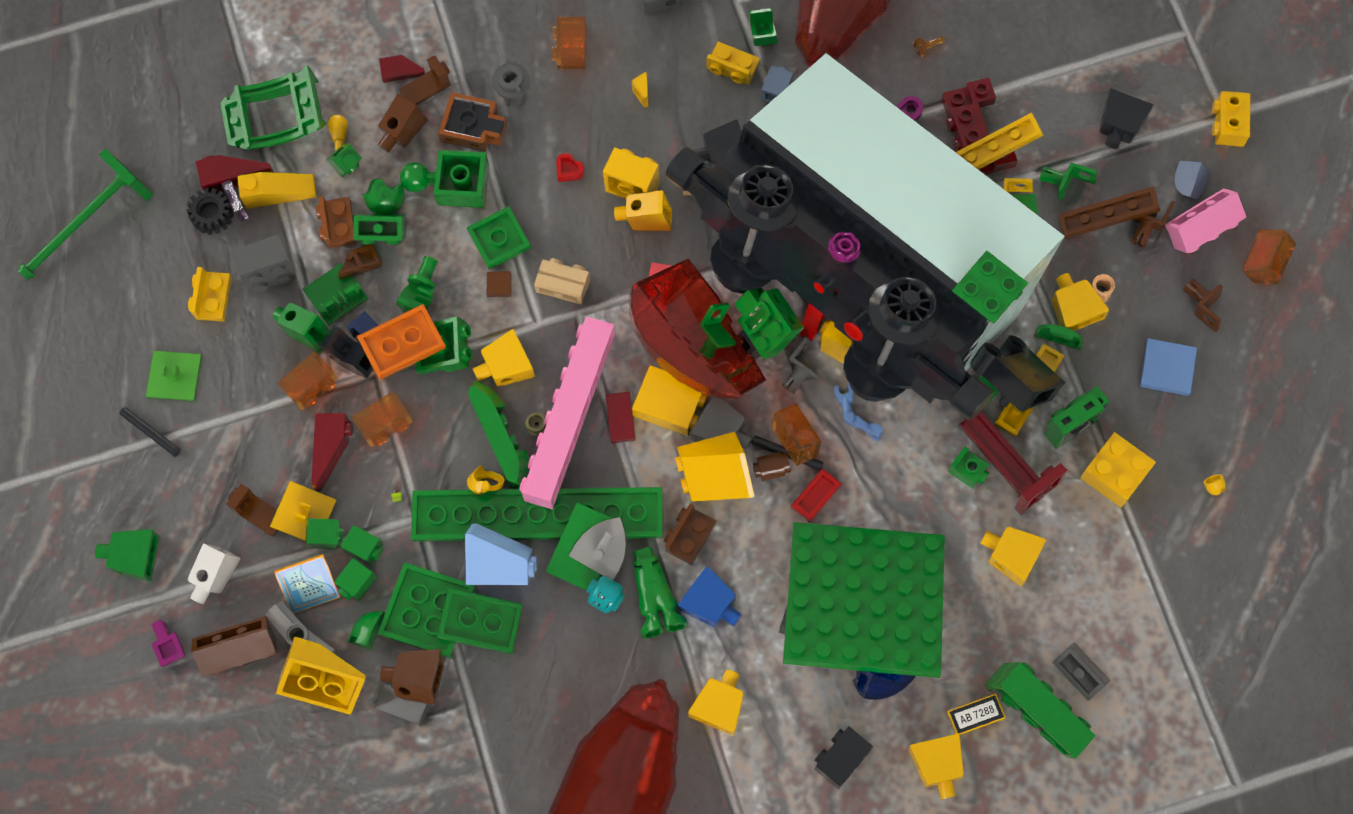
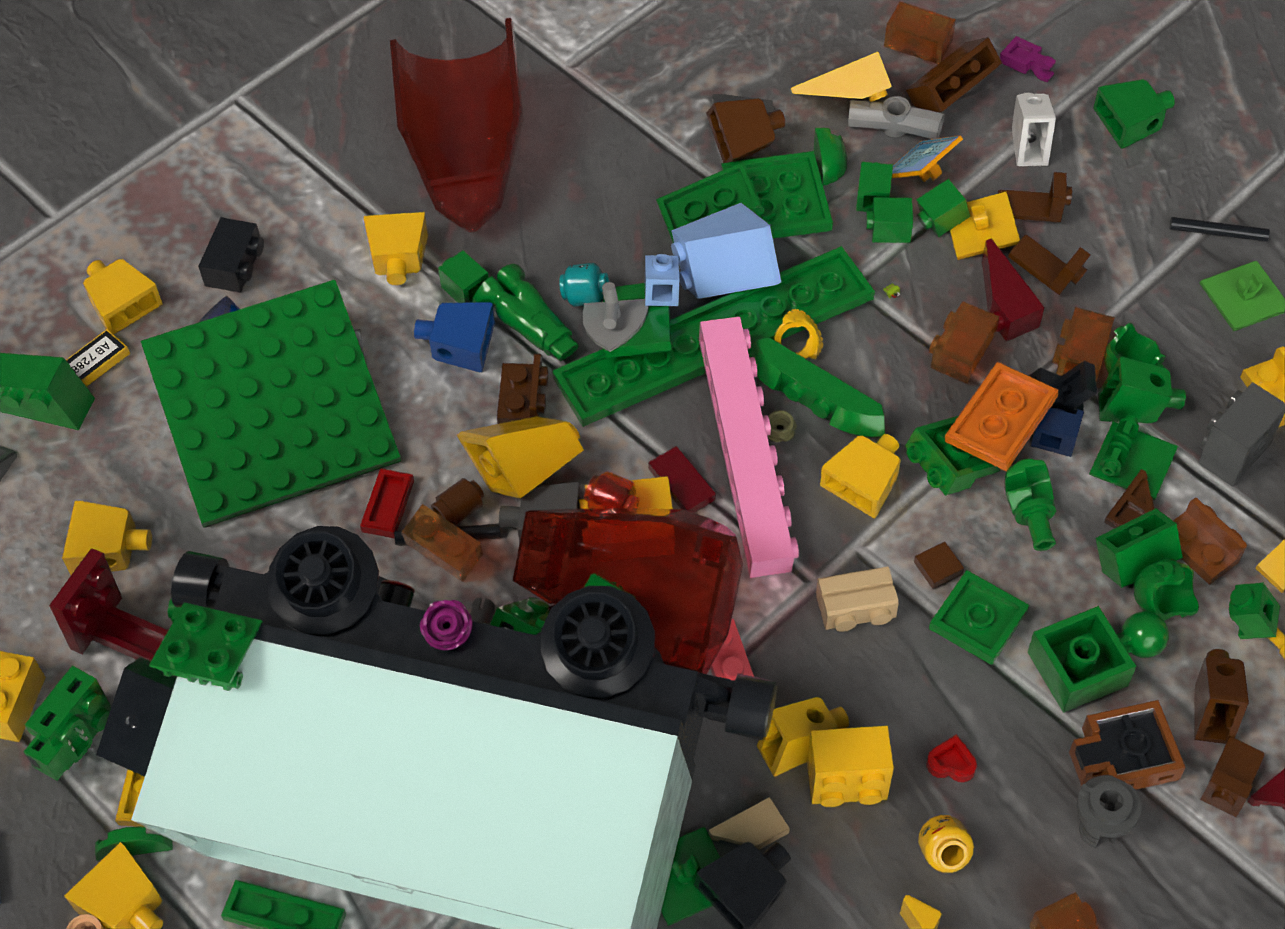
camera: 150 degrees right, 15 degrees down
none -> green brick [438,250,489,303]
none -> clear red head [584,471,640,523]
none -> light blue brick [644,254,680,306]
none -> clear orange brick [884,2,956,64]
none -> yellow head [918,815,974,873]
none -> reddish brown bracket [1008,235,1091,295]
none -> green cap [1104,323,1166,375]

